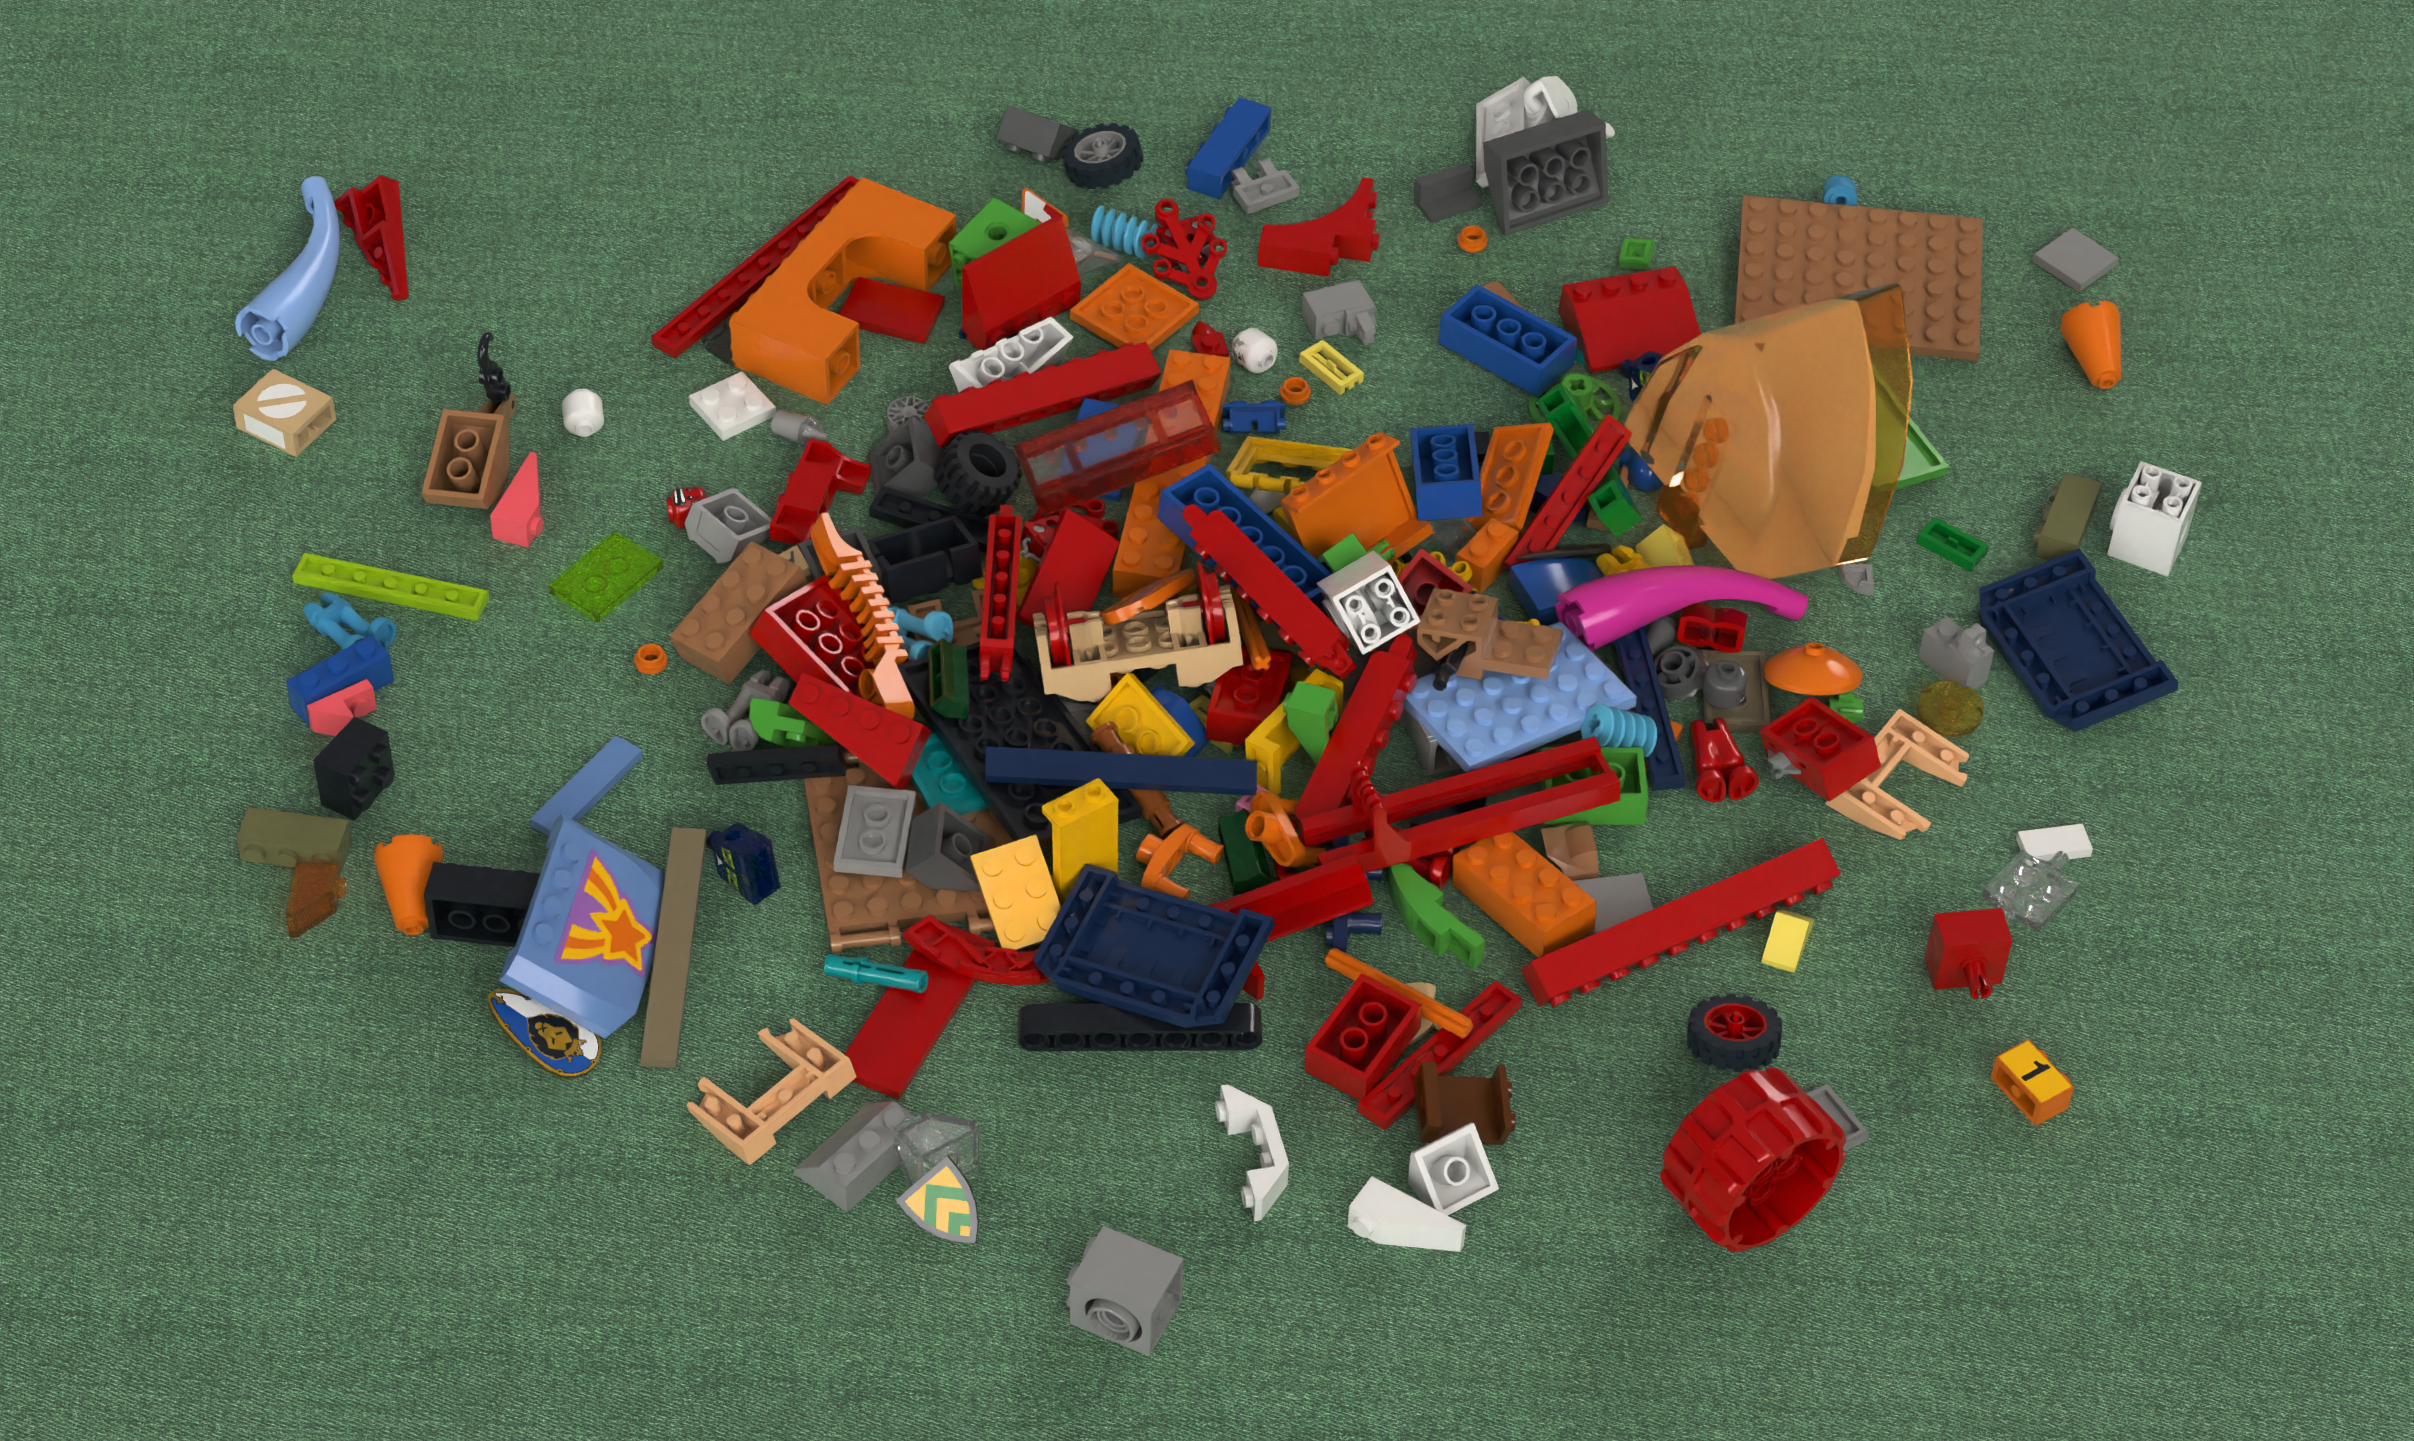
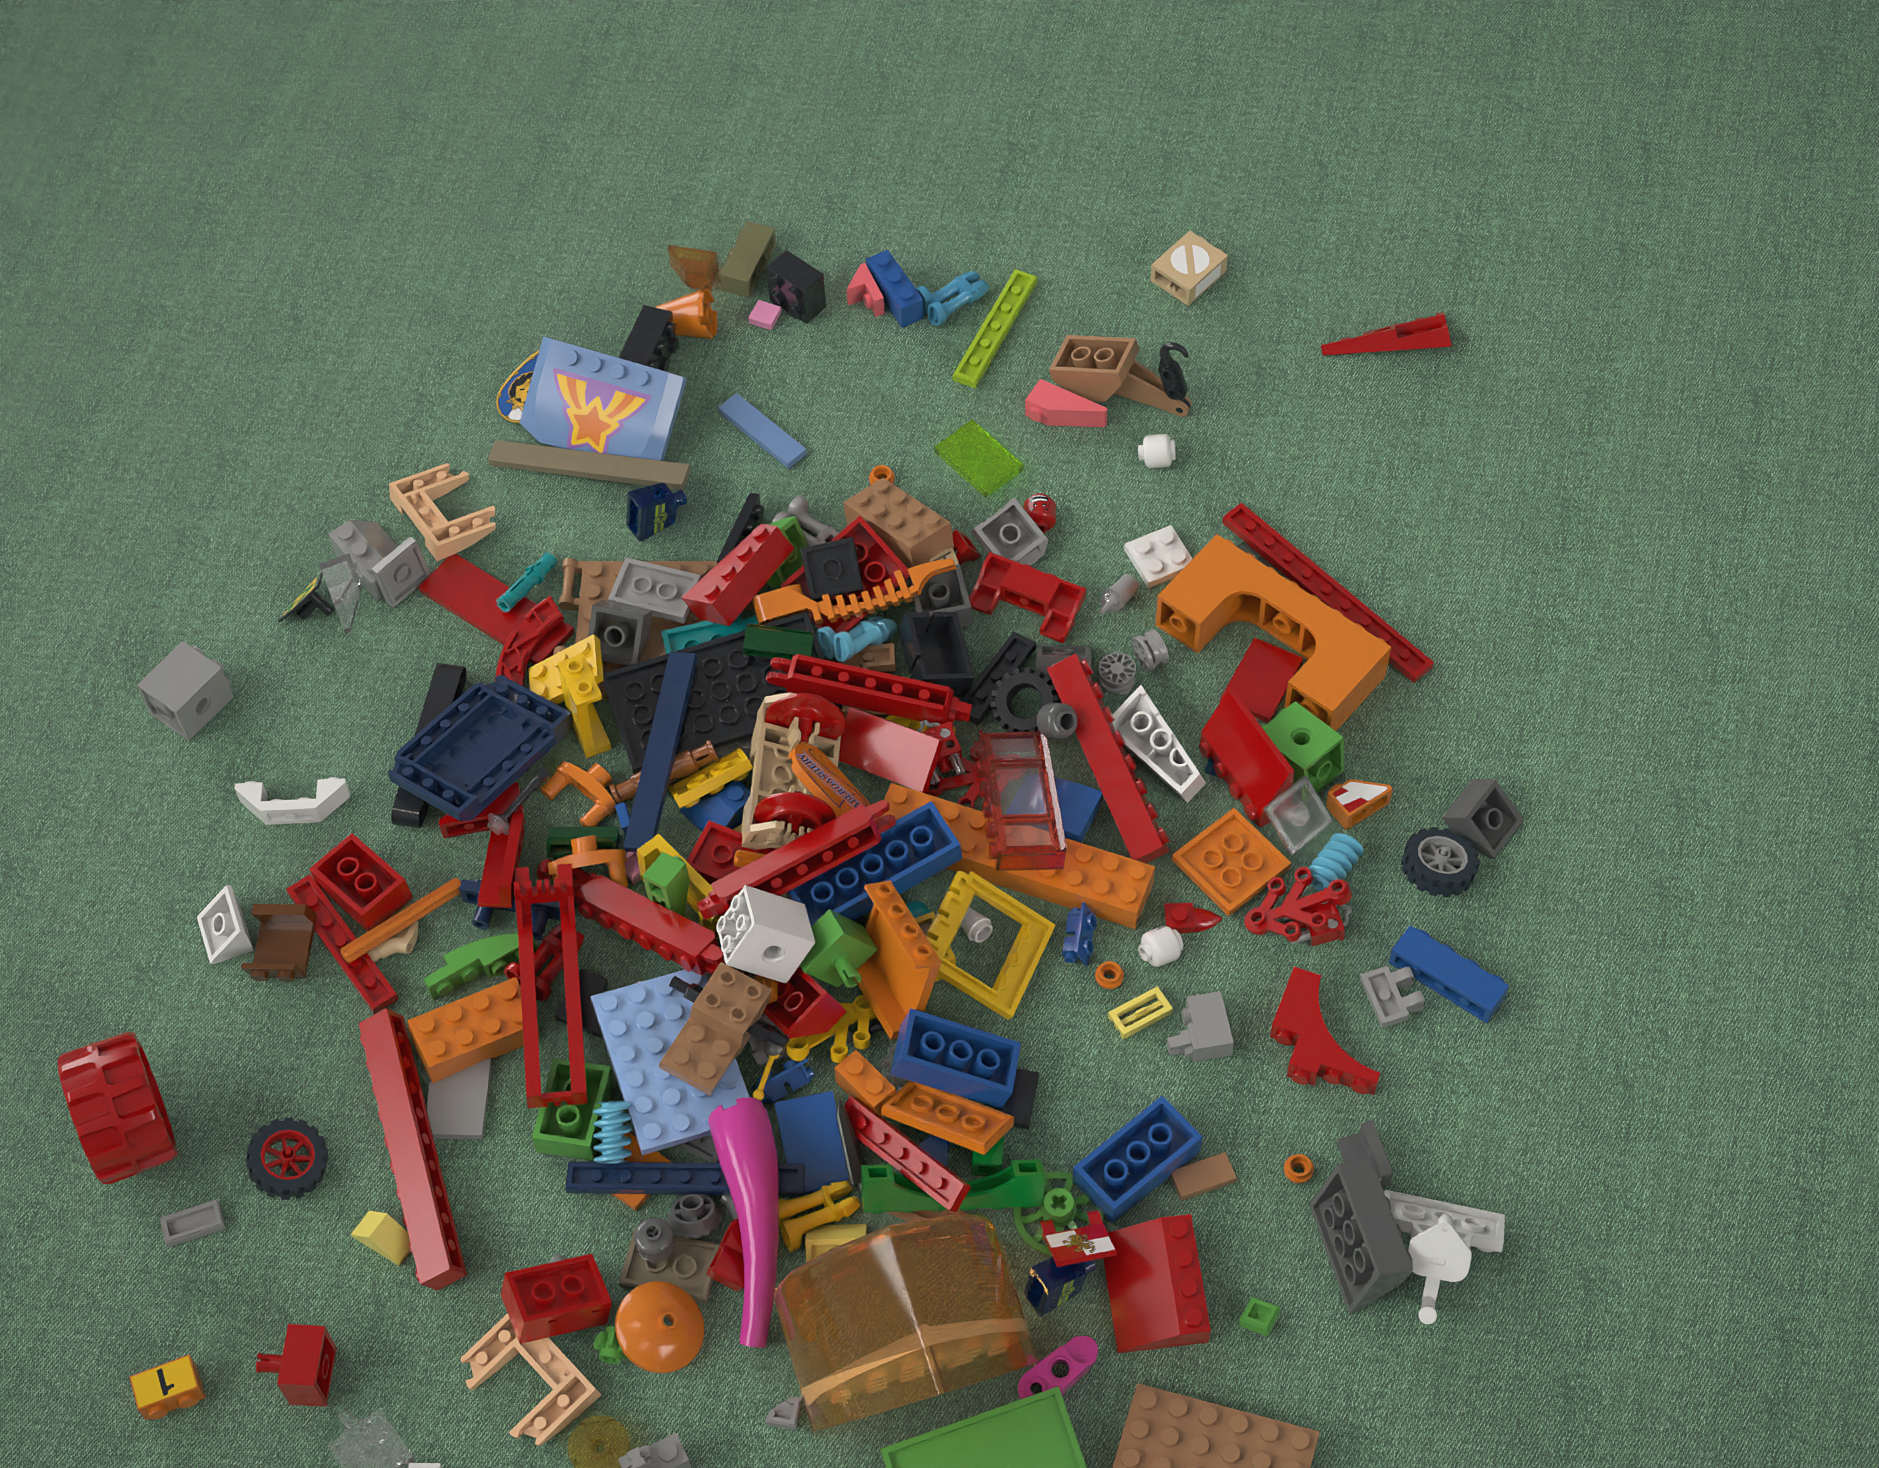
camera: 105 degrees right, 10 degrees up
light blue brick [235,176,340,361] -> none
white slope [1347,1176,1466,1252] -> none
medium nougat slope [1541,821,1599,881] -> none
red piece [1690,717,1759,803] -> none
none -> light grey tile [371,537,431,608]
none -> black piece [487,768,548,835]
none -> blue tile [615,802,631,836]
none -> bright pink tile [748,300,782,330]
none -> black tile [800,537,864,601]
none -> dark grey head [1037,702,1078,739]
none -> flag [1040,1210,1117,1267]
none -> light grey wheel [1132,629,1169,672]

